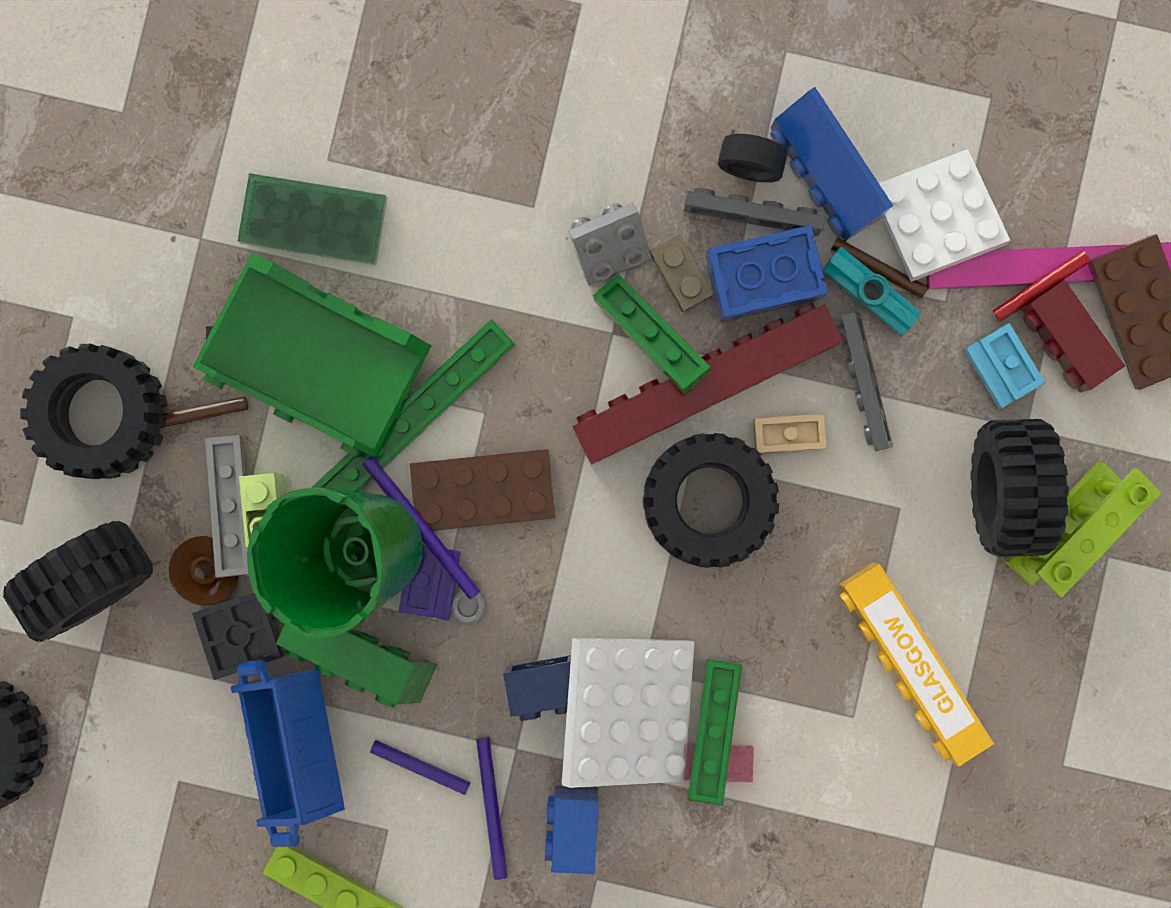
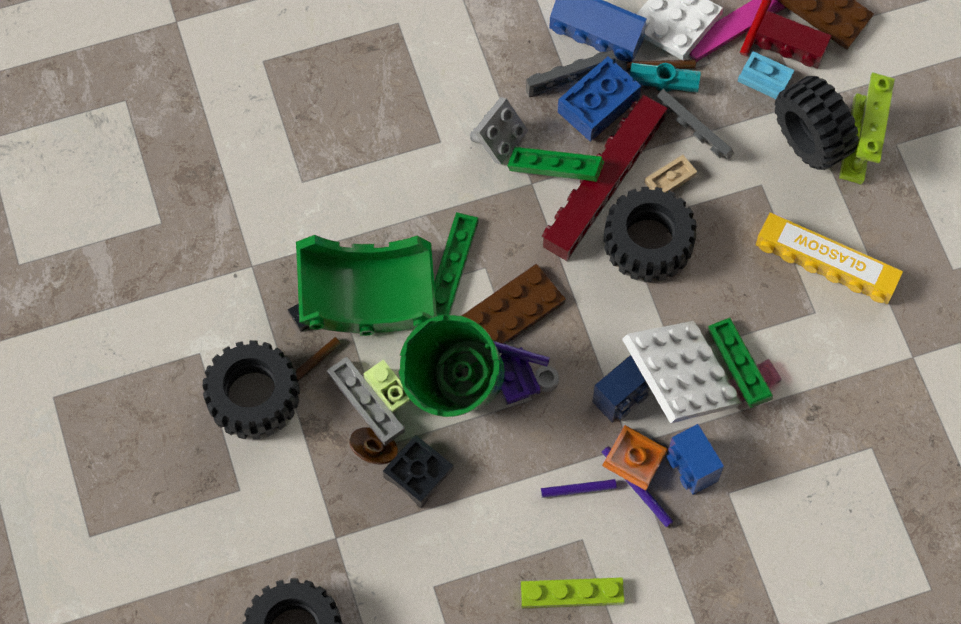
camera: 30 degrees left, 20 degrees down
black tyre [3,521,153,642] -> none
blue container [231,660,345,847] -> none
clear green plate [237,173,387,265] -> none
green wedge [276,625,437,708] -> none
dark tan plate [650,234,714,312] -> none
black tyre [717,134,788,183] -> none
none -> orange plate [602,425,668,491]

